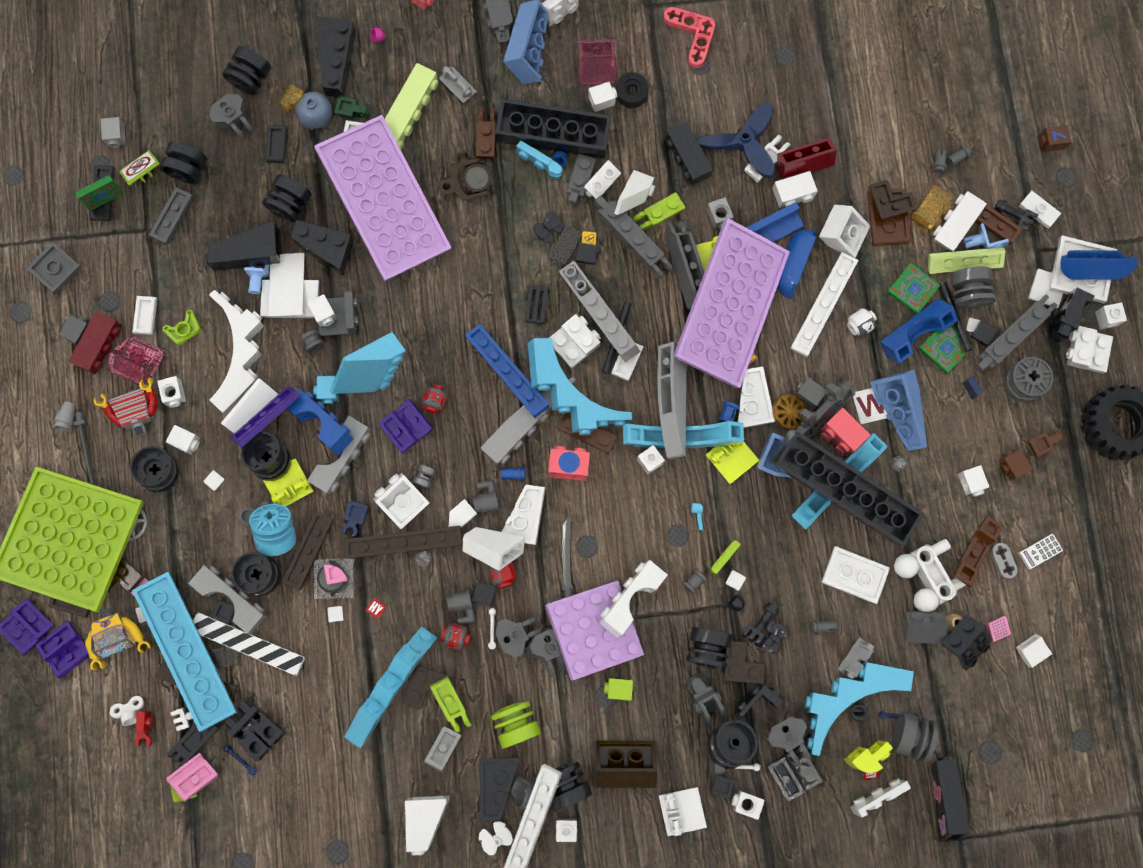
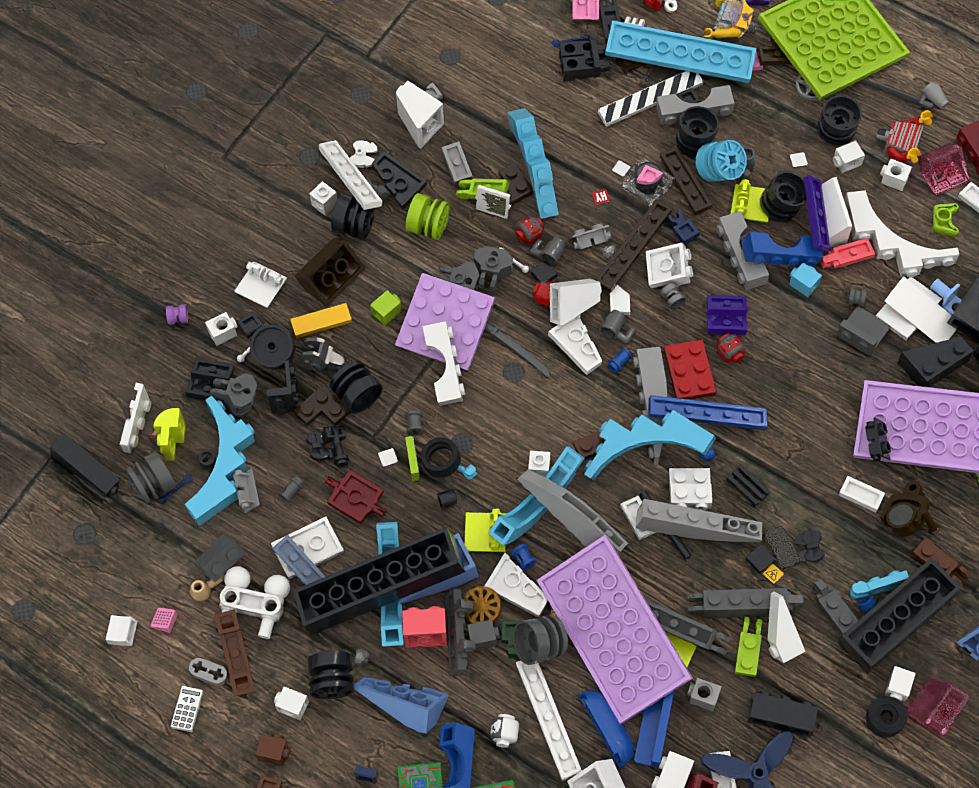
camera: 135 degrees right, 15 degrees down
white brick [307,294,337,327] -> none
medium azure slope [330,332,406,394] -> none
coral brick [548,446,590,481] -> none
white hinge [584,160,621,199] -> none
black hinge [727,594,744,611] -> none
white sticker [853,388,887,424] -> none
black bracket [941,614,991,671] -> none
none -> medium lavender wheel [166,304,188,325]
none -> sand blue tile [272,535,326,585]
none -> yellow tile [290,303,352,338]
none -> black wheel [307,651,355,699]
none -> dark red plate [325,470,386,524]
none -> black tyre [421,437,461,478]
none -> light grey tile [425,82,443,101]
none -> black hose [437,489,458,509]
none -> piece [475,185,511,219]
none -> dark green plate [502,620,523,659]
none -> dark grey wheel [513,614,568,665]
none -> light grey hinge [570,223,611,250]
none -> red plate [664,340,716,400]
none -> coral hinge [820,238,875,269]
none -> white tile [838,476,885,513]
none -> black hinge [865,417,891,462]

